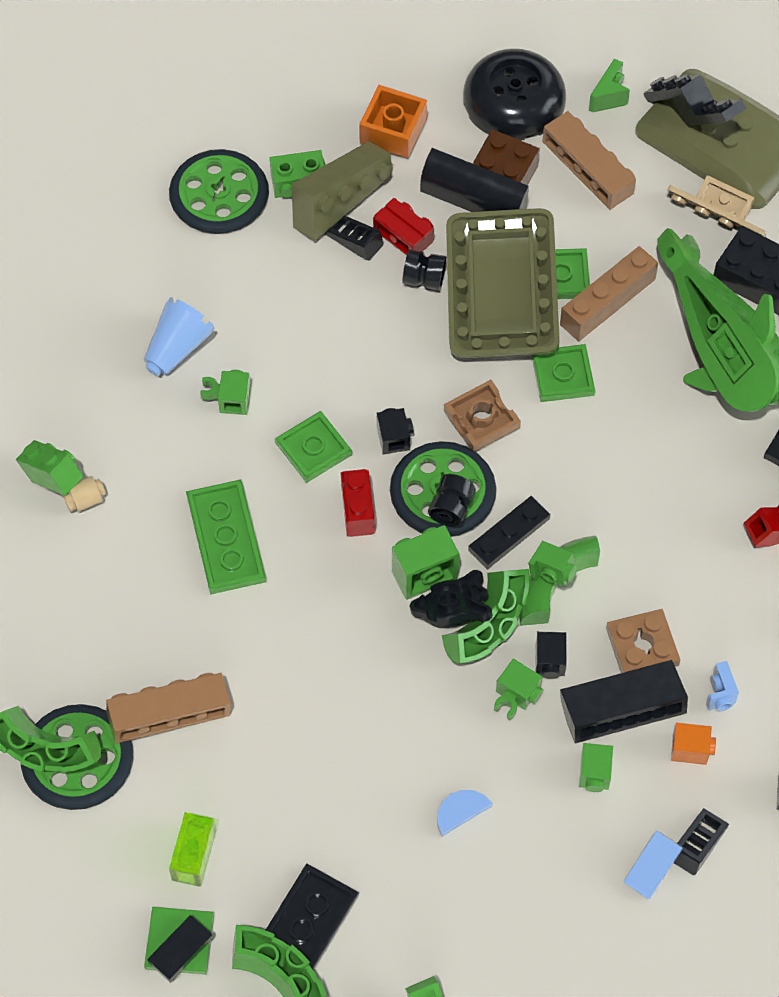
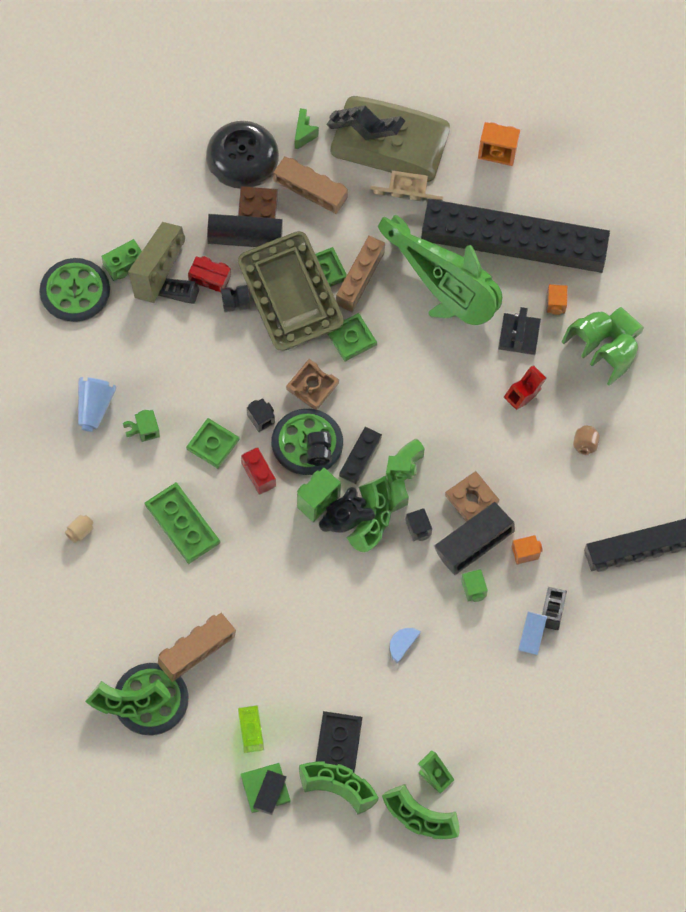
camera: 25 degrees left, 5 degrees up
bright green brick [15,440,84,496] -> none
orange brick [359,84,427,158] -> none
bright green brick [494,658,544,720] -> none
light blue bracket [706,661,739,711] -> none

